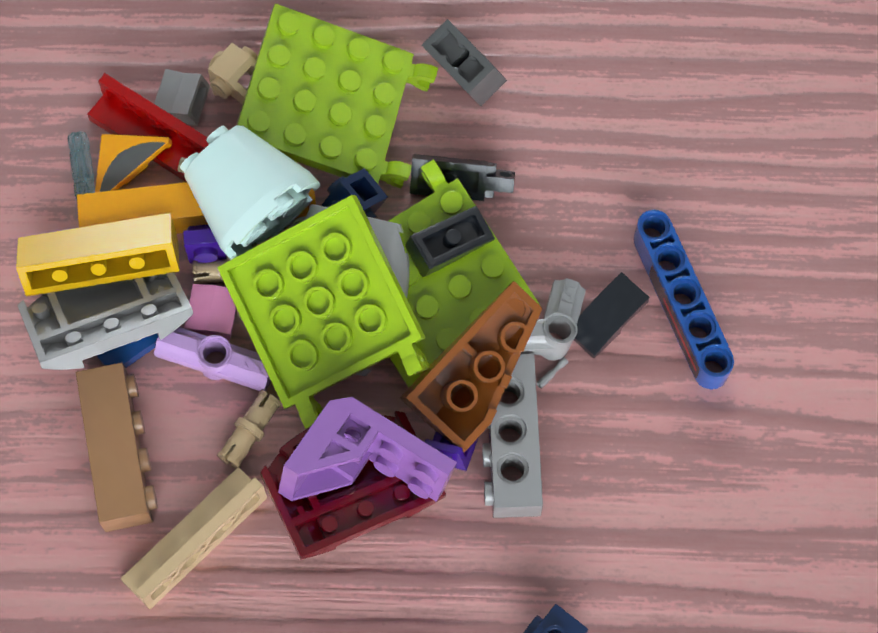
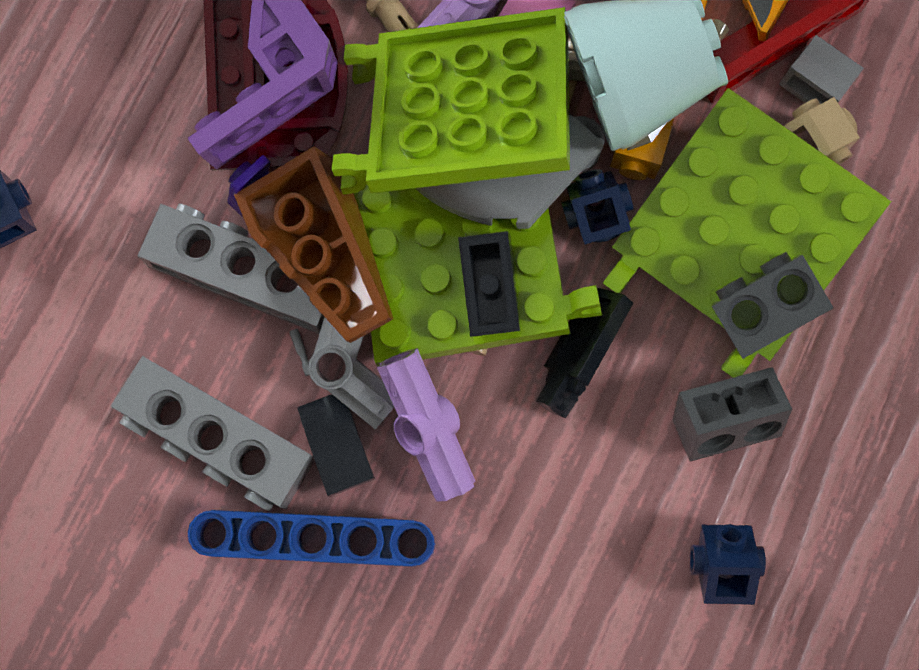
camera: 115 degrees right, 10 degrees up
none -> light grey brick [110,356,315,512]
none -> lavender piece [377,348,475,501]
none -> dark blue brick [690,524,766,605]
none -> dark grey brick [712,251,834,359]

